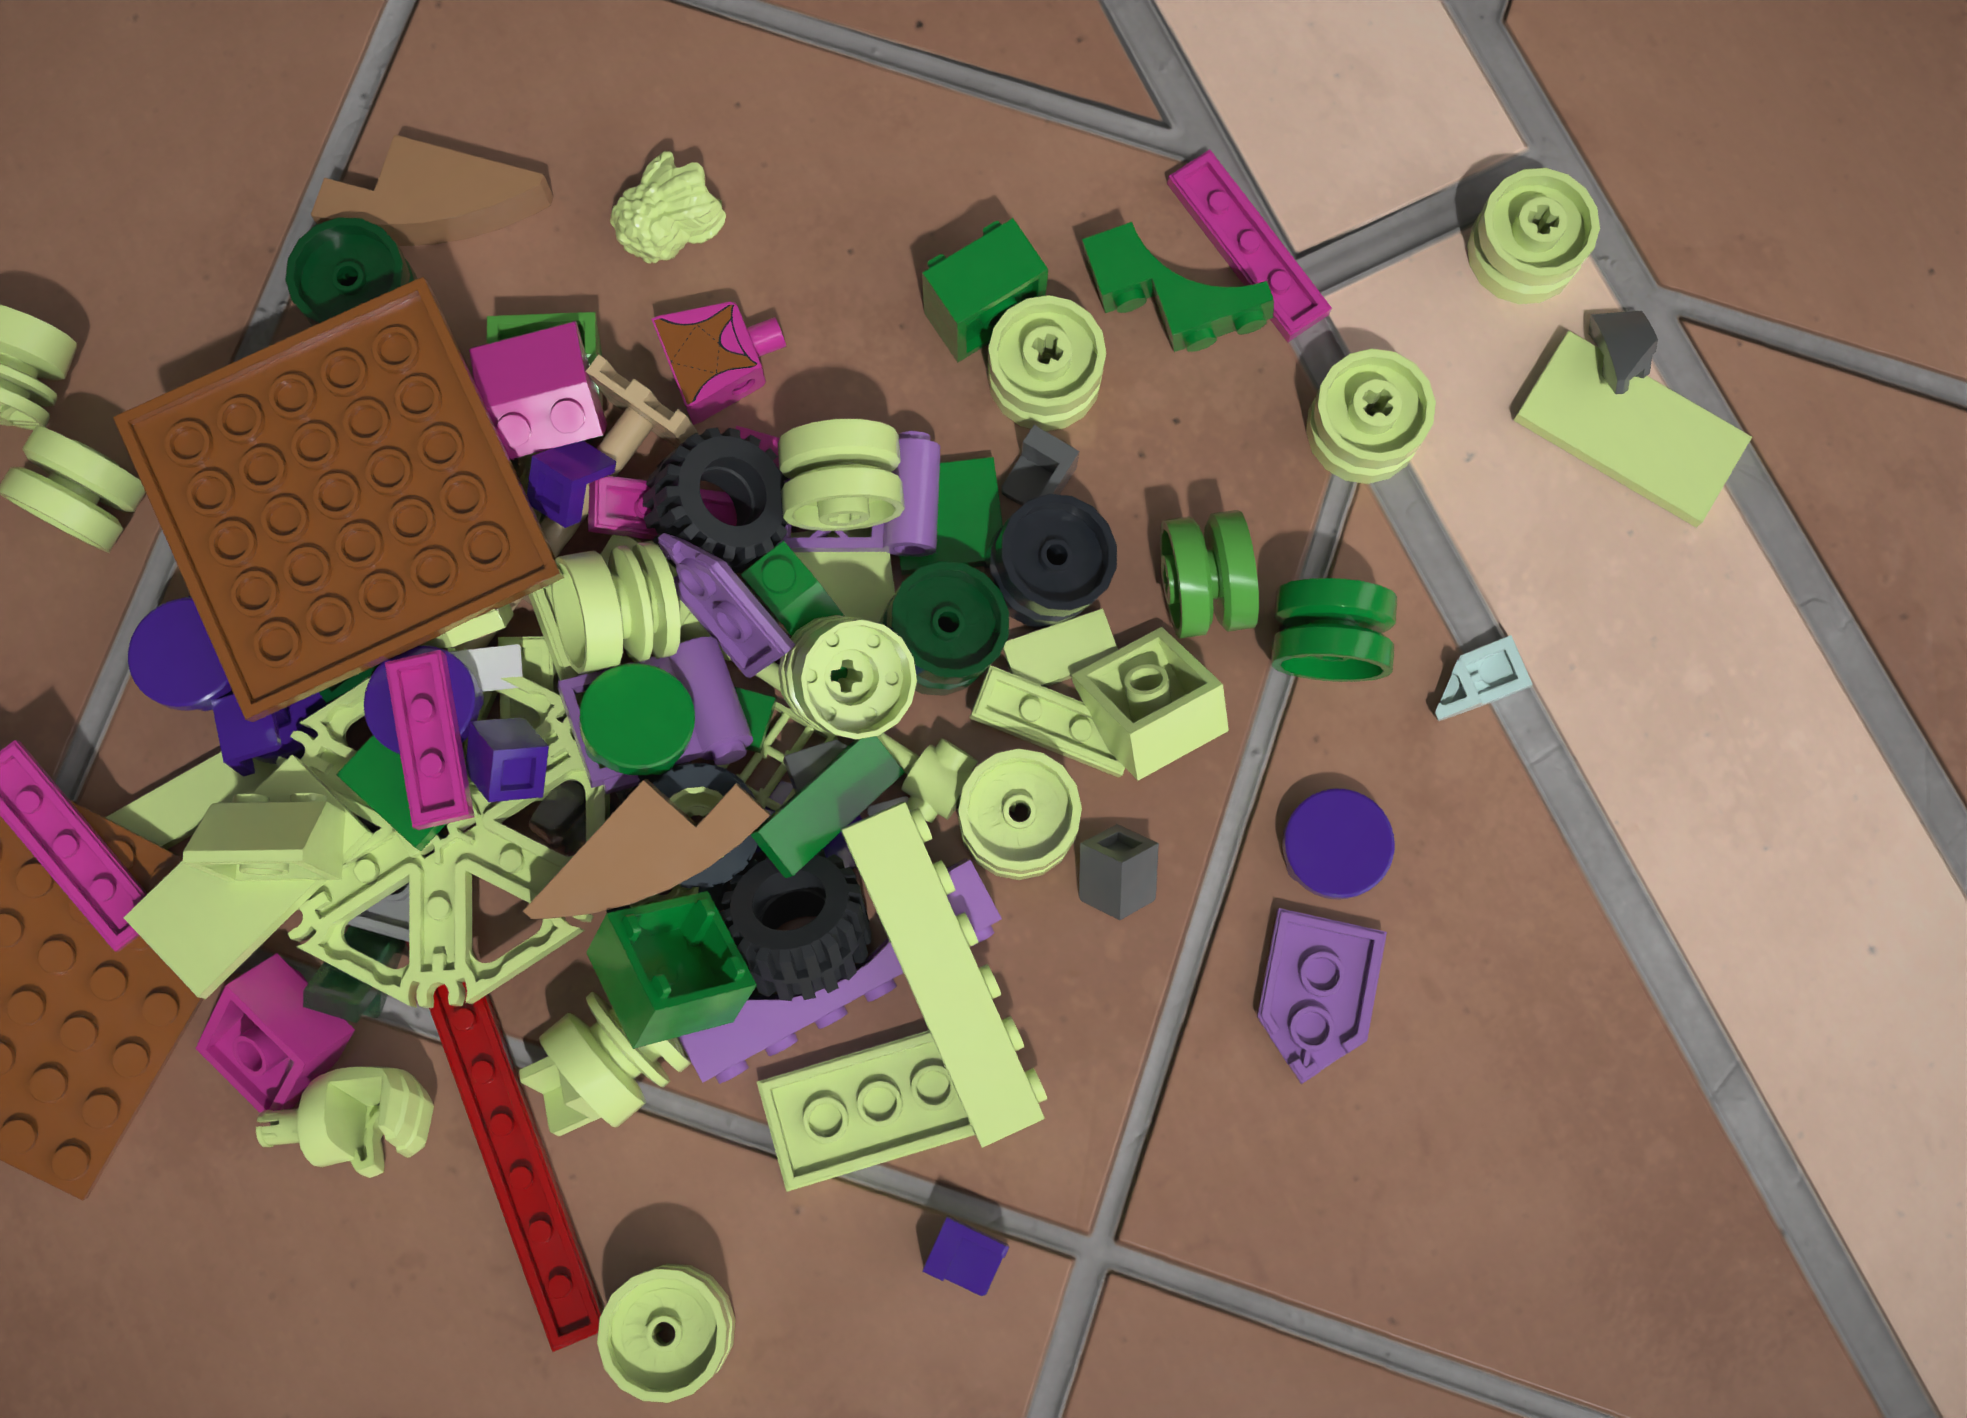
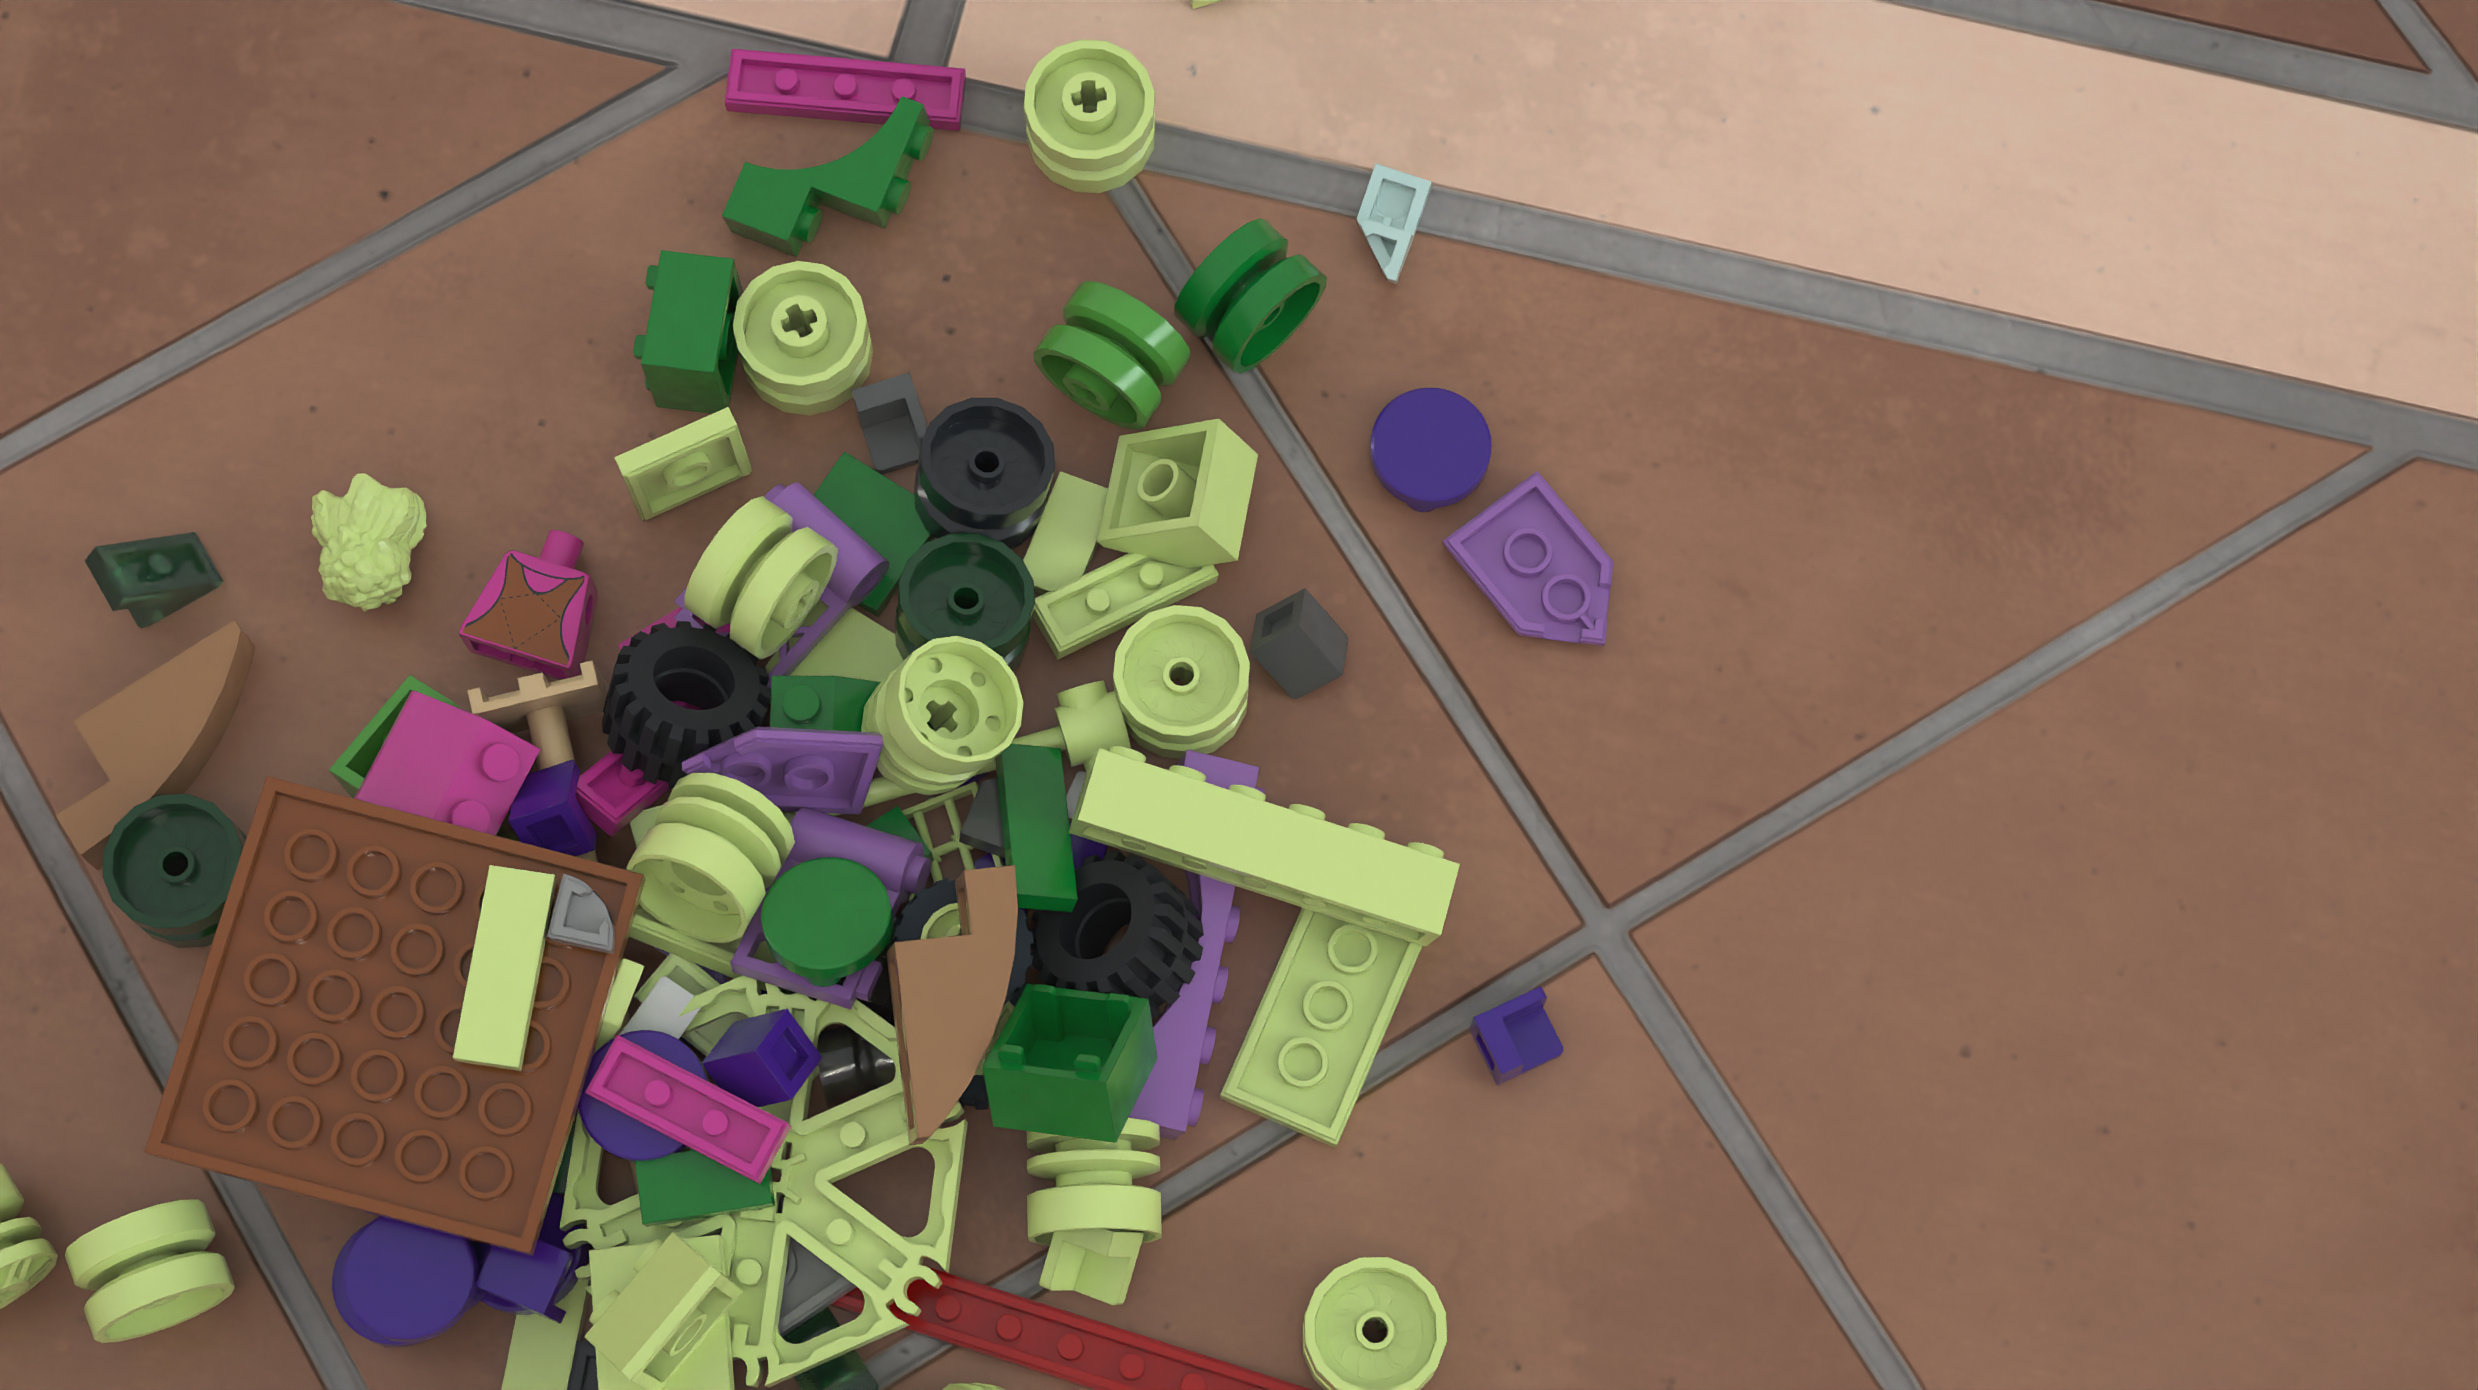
camera: 50 degrees left, 5 degrees down
none -> clear green slope [85,532,223,628]
none -> yellowish green tile [453,865,557,1071]
none -> light grey tile [547,874,615,954]
none -> yellowish green tile [614,407,753,521]

